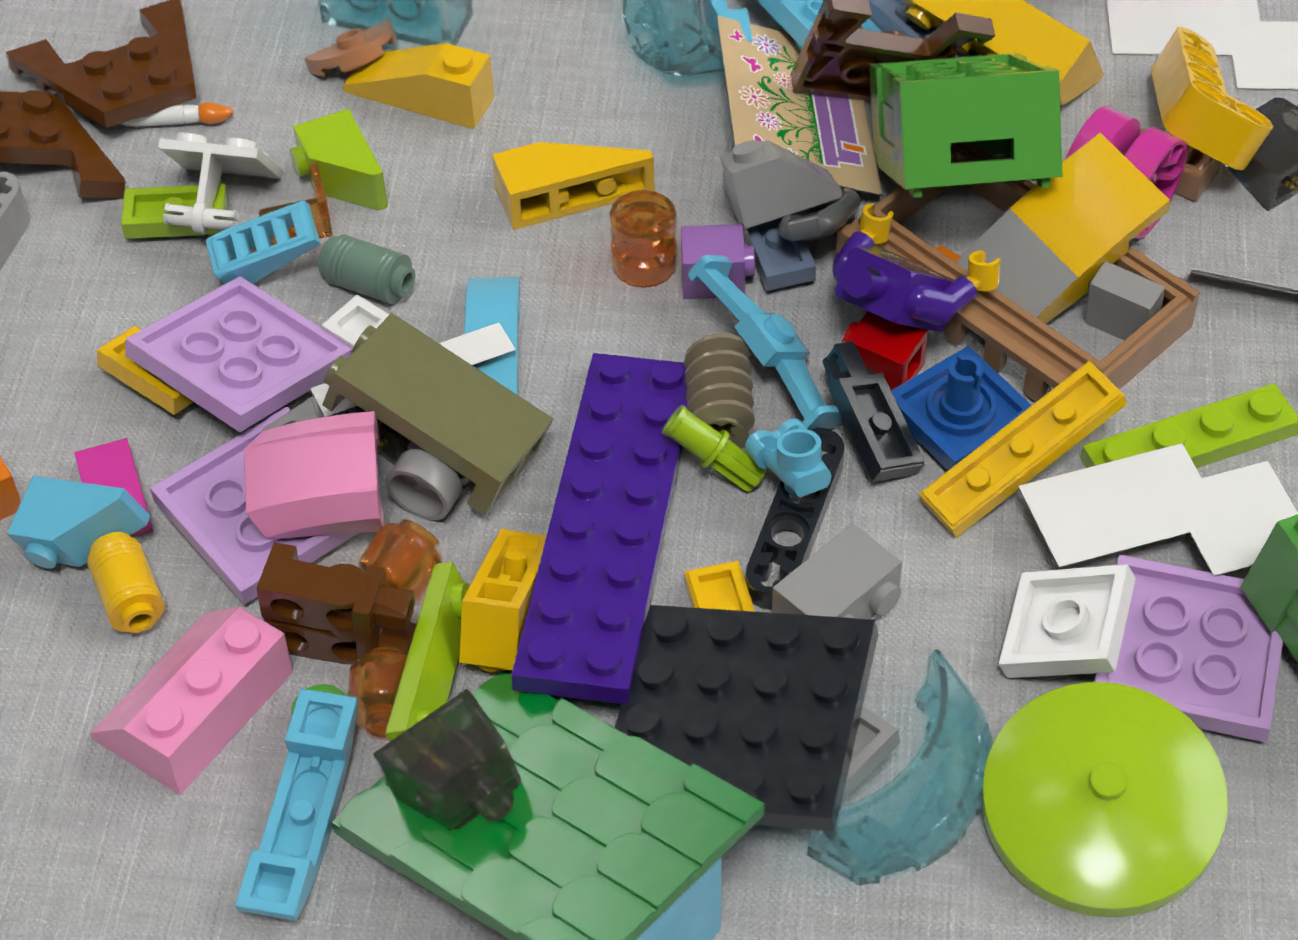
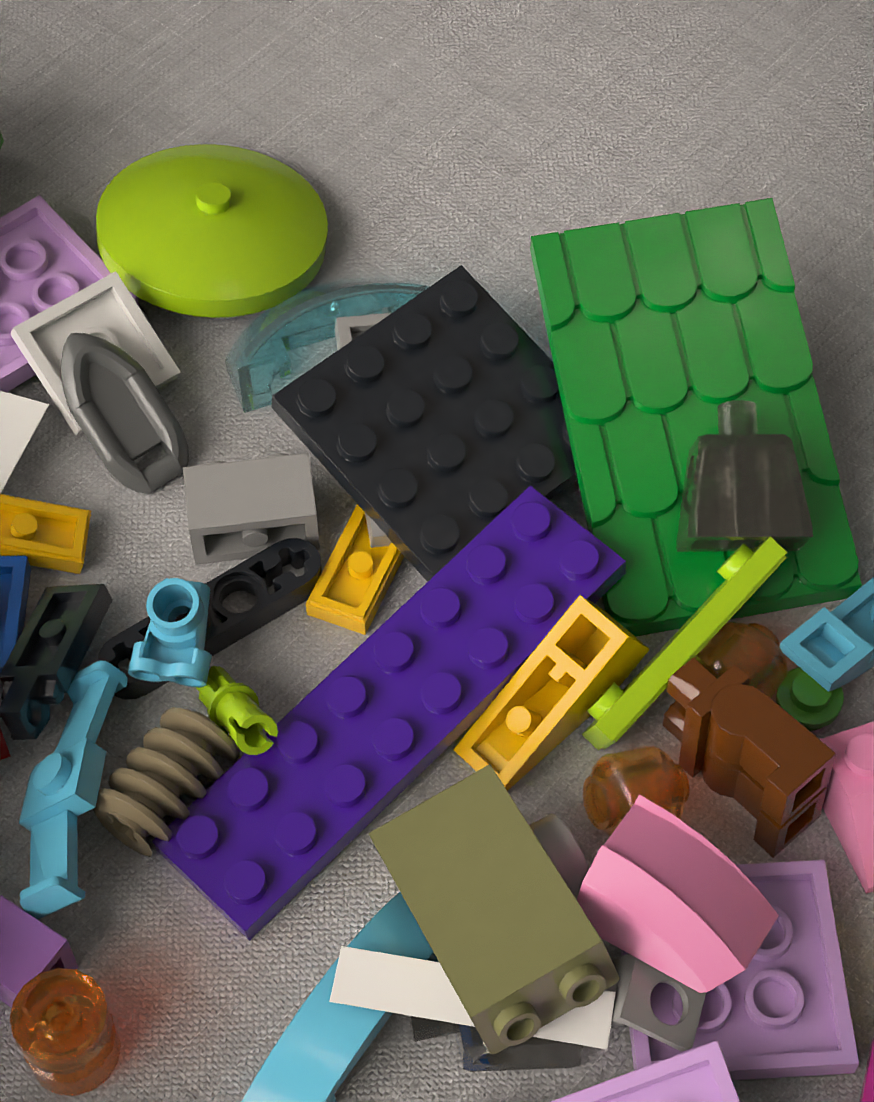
camera: 145 degrees left, 5 degrees up
none -> dark grey piece [61,333,189,494]

